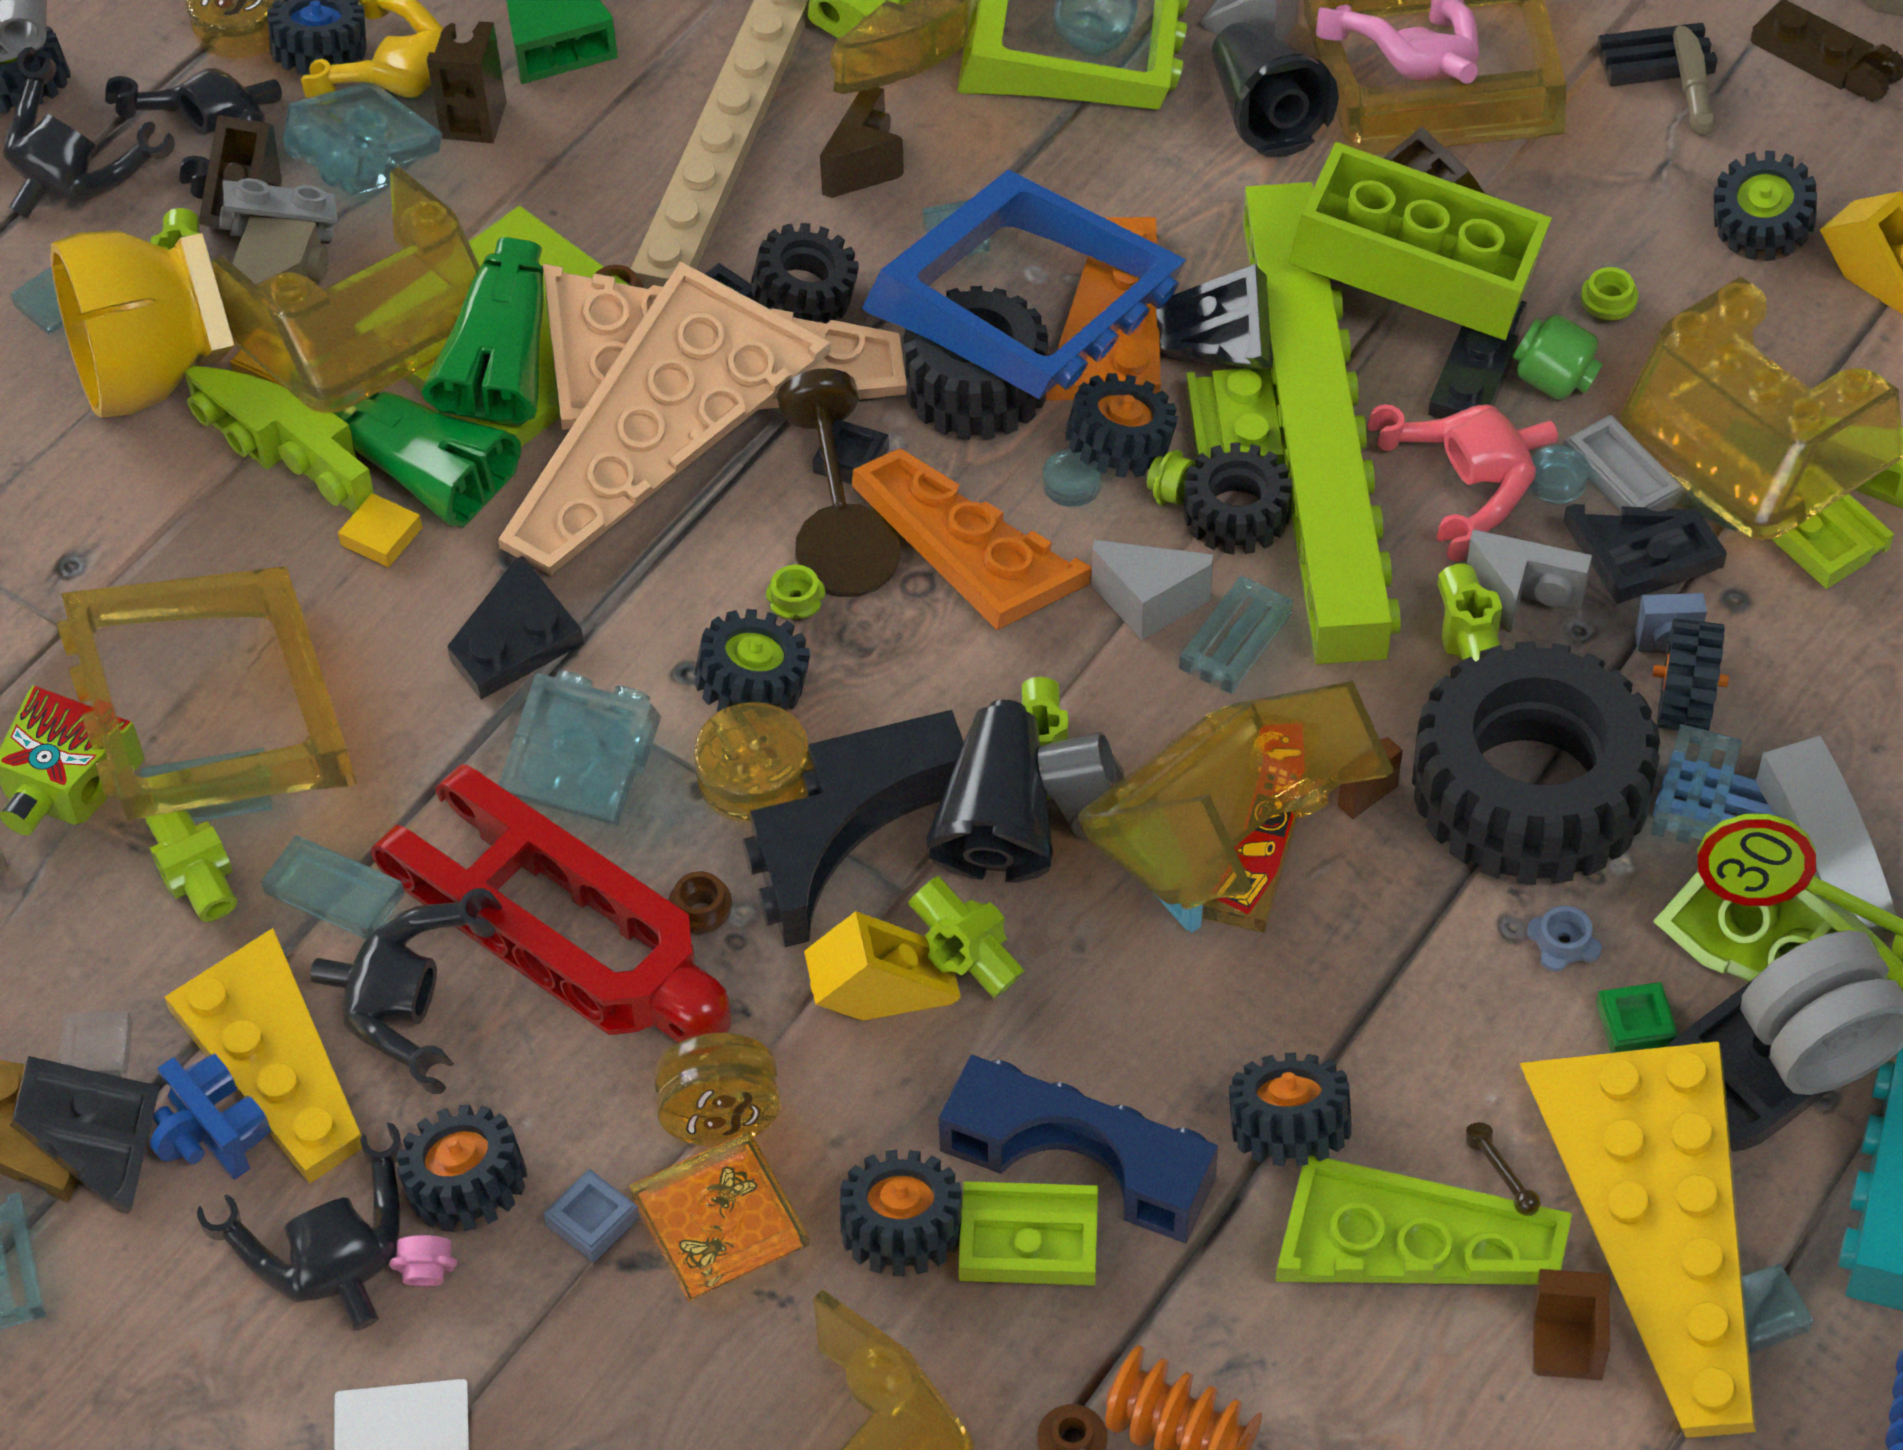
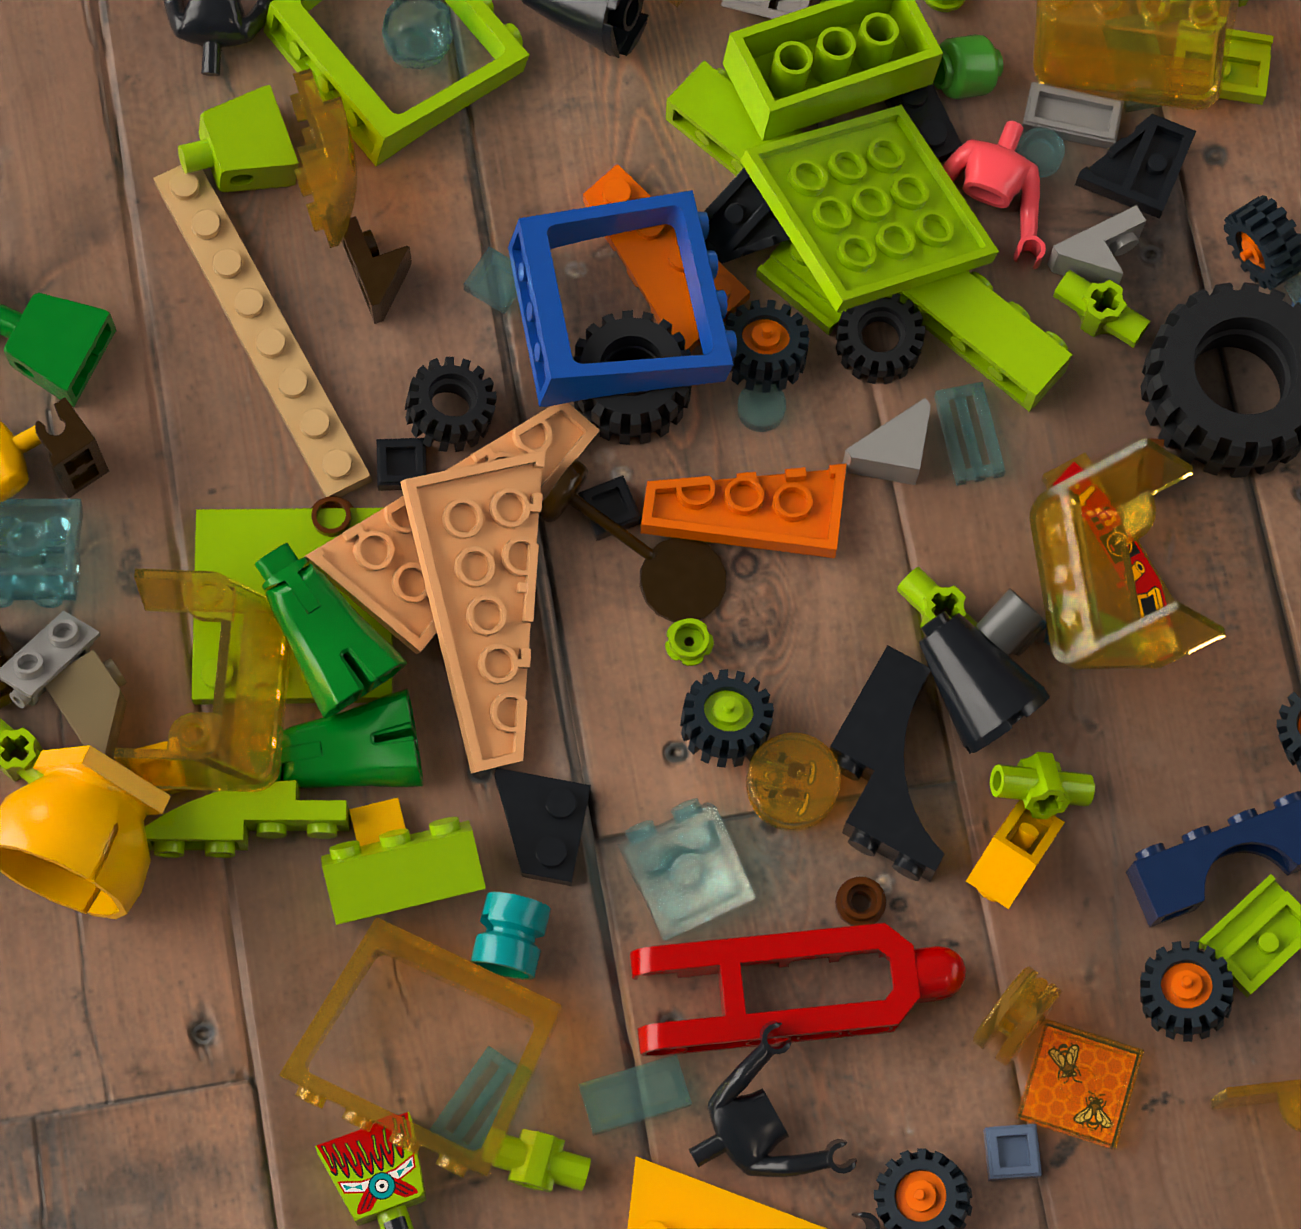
camera: 50 degrees left, 20 degrees up
lime plate [1147,449,1195,506] -> none
sand blue plate [1635,593,1707,652] -> none
none -> lime brick [321,817,486,925]
none -> teal wheel [470,892,551,980]
none -> lime plate [740,105,999,312]

